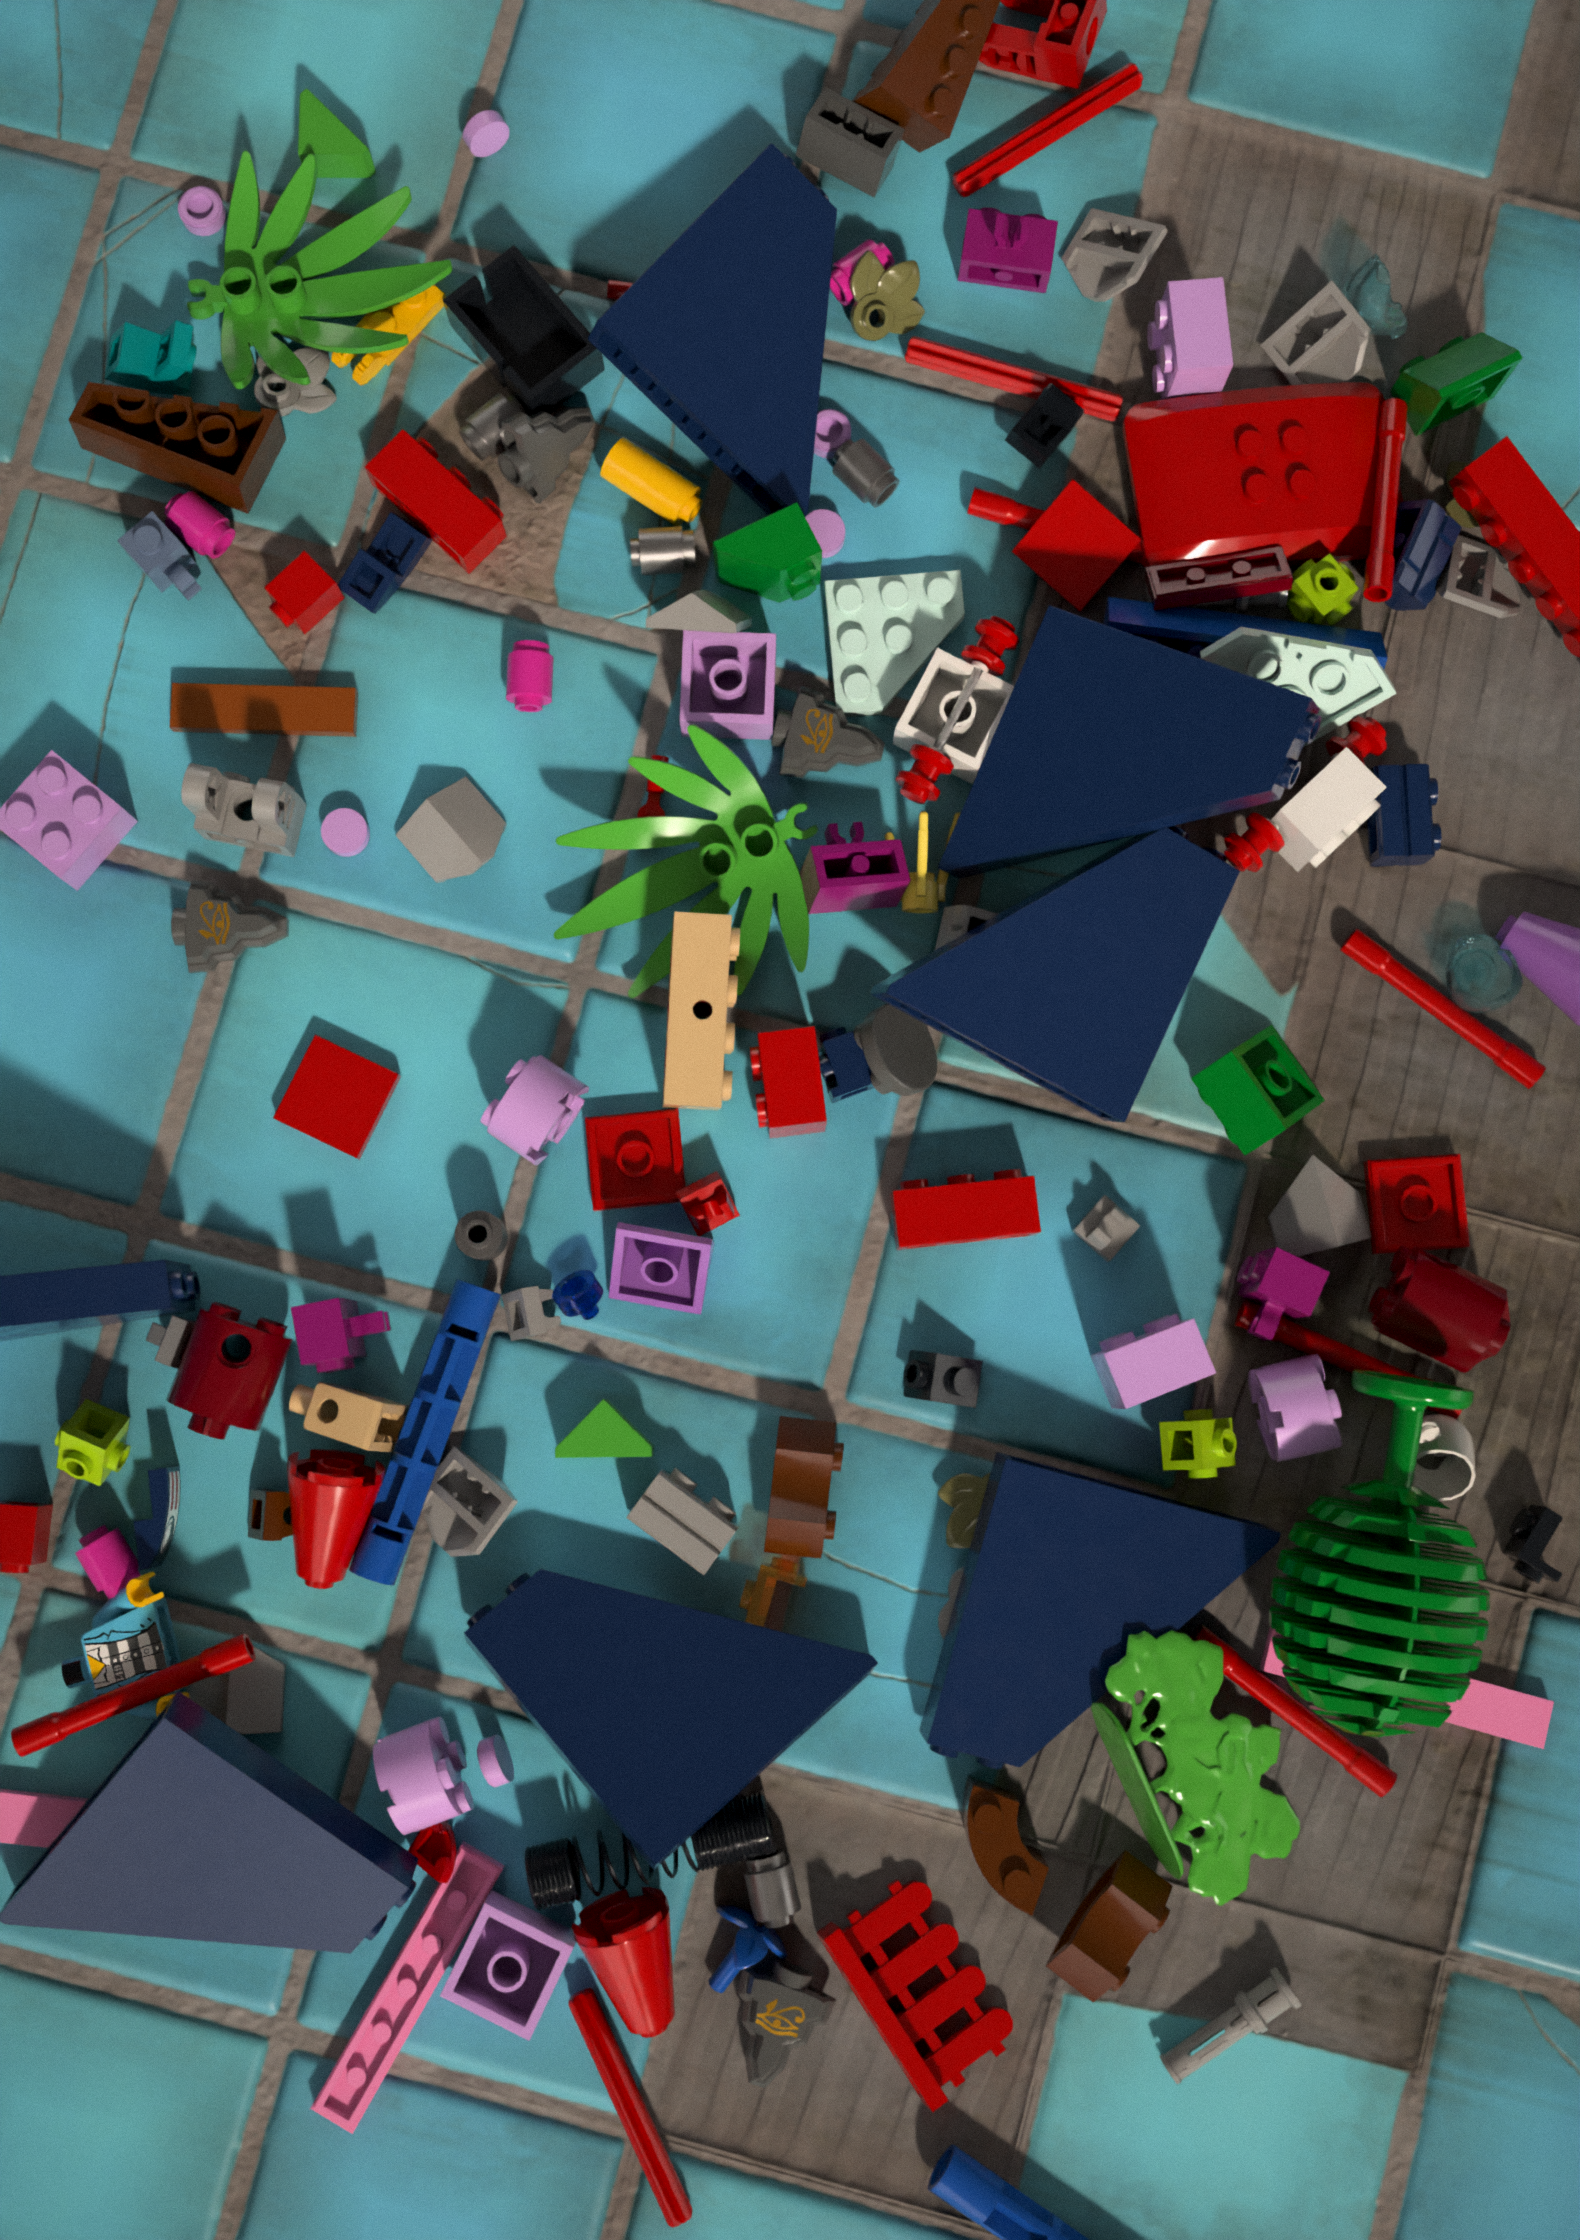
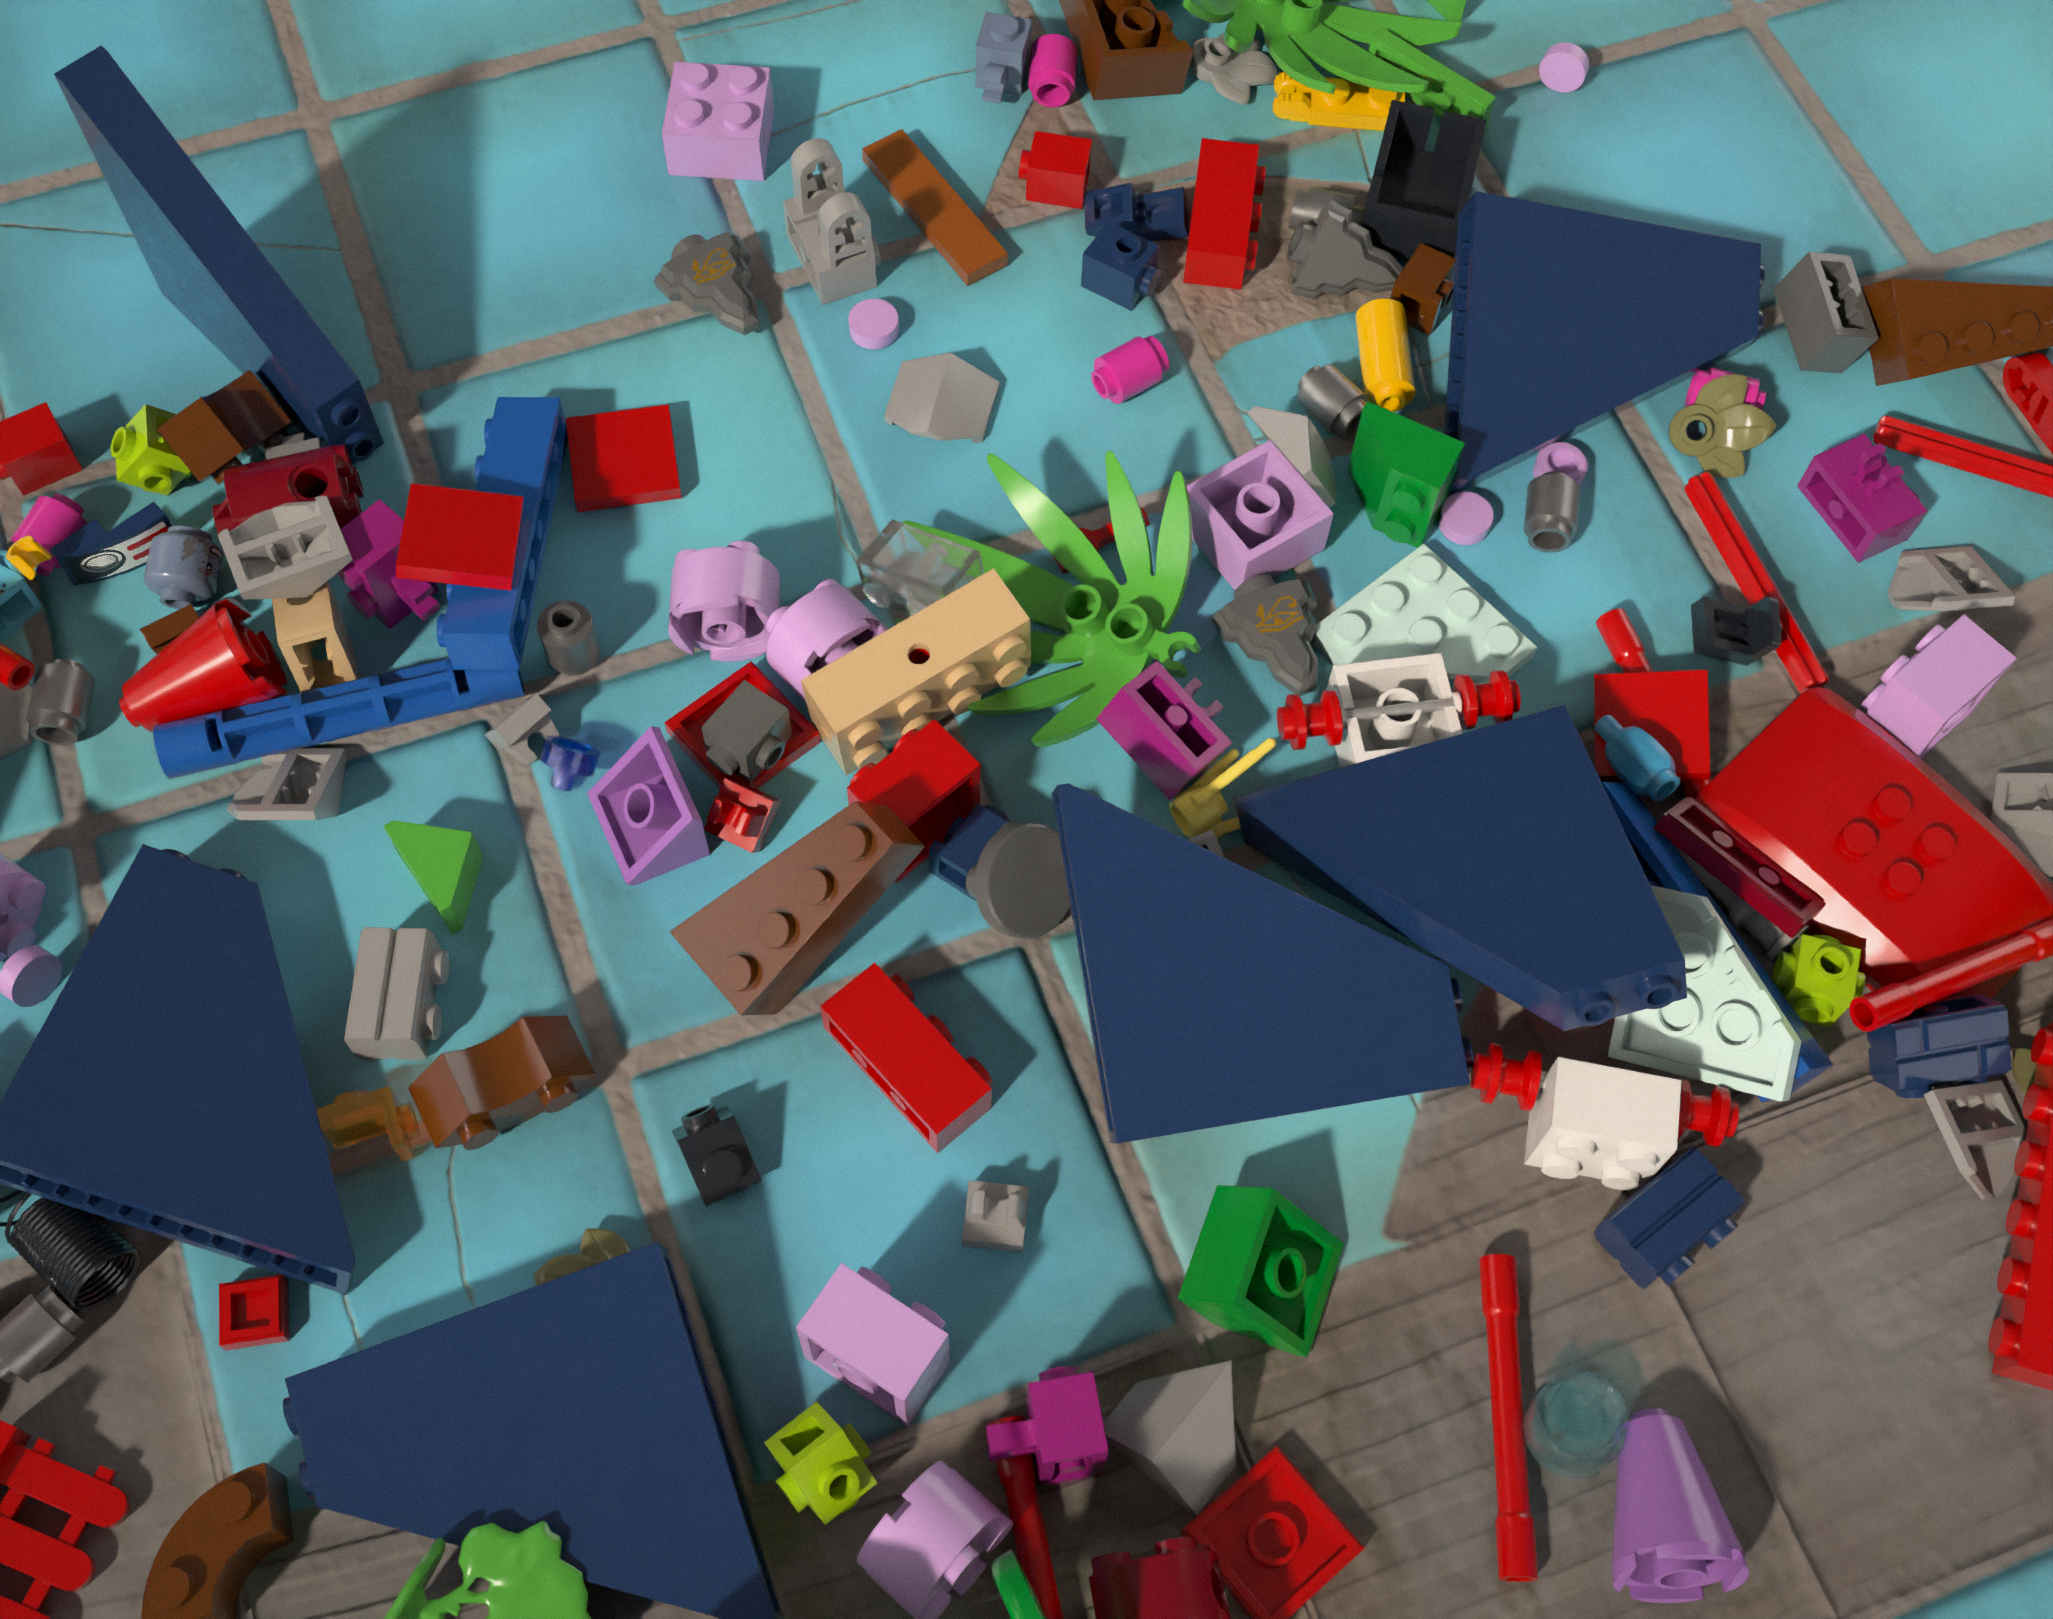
camera: 55 degrees right, 20 degrees down
none -> flat silver brick [26,659,95,745]
none -> sand blue head [144,525,223,609]
none -> reddish brown brick [157,370,294,485]
none -> light grey slope [218,496,353,600]
none -> red tile [219,1274,289,1351]
none -> red tile [396,483,524,591]
none -> blue brick [436,397,568,671]
none -> reddish brown wedge [669,801,925,1016]
none -> dark grey brick [701,680,792,783]
none -> lavender brick [766,579,888,704]
none -> clear brick [856,519,984,616]
none -> dark blue brick [1081,221,1161,311]
none -> bright green tile [1368,27,1496,133]
none -> reddish brown brick [1390,243,1455,336]
none -> dark azure plant [1594,715,1680,802]

